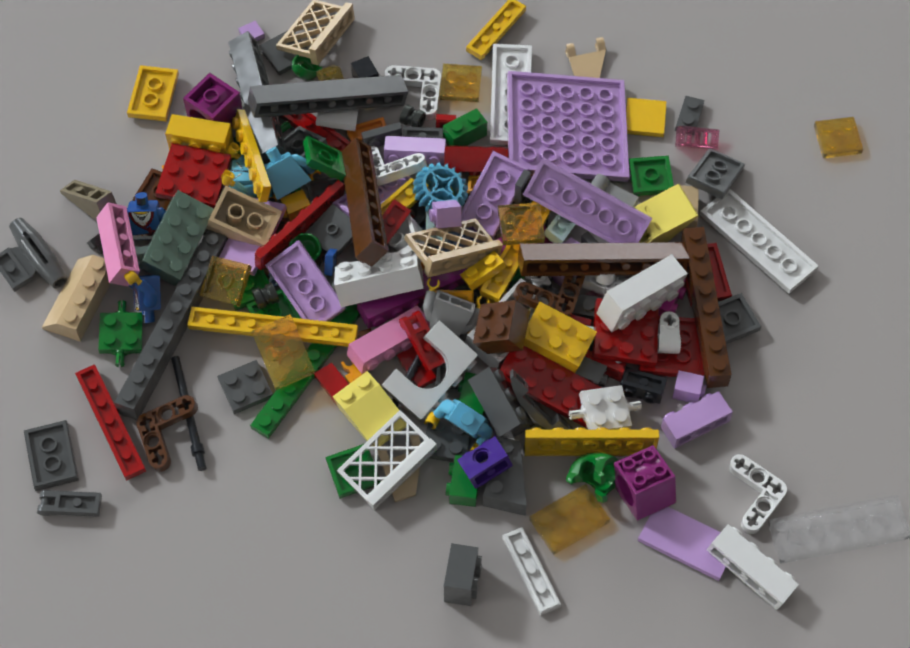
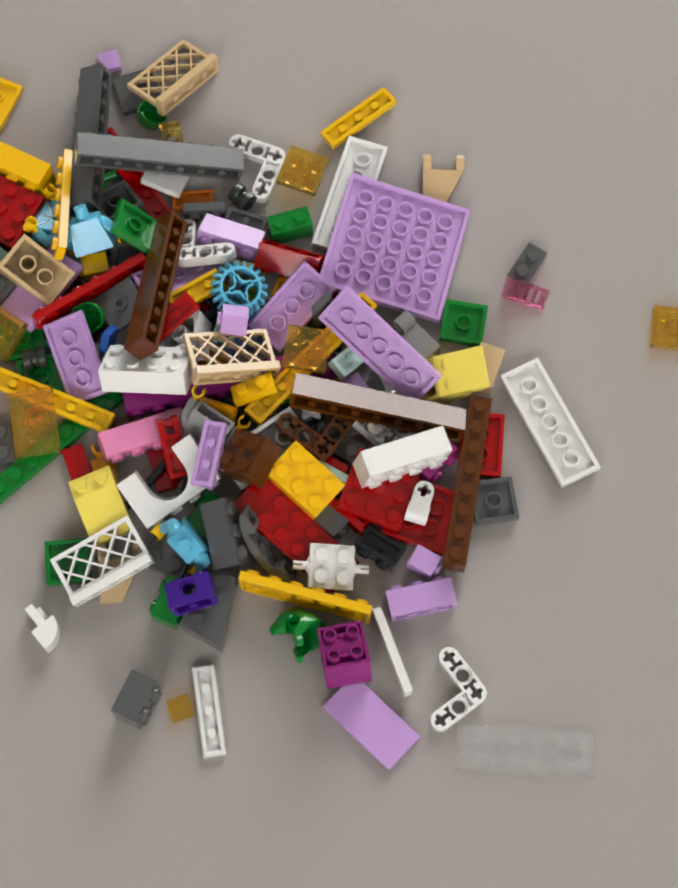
camera: 15 degrees right, 10 degrees up
magenta brick [183,72,243,128] -> none
black brick [351,56,379,78] -> none
red tile [436,114,456,128] -> none
clear yellow plate [529,484,610,555] -> none
yellow tile [626,98,666,137] -> none
dark grey tile [685,148,745,199] -> none
white brick [707,524,799,610] -> none
none -> white brick [25,604,61,653]
none -> clear yellow tile [166,693,195,724]
none -> lavender plate [190,420,228,489]
none -> white tile [372,607,413,697]

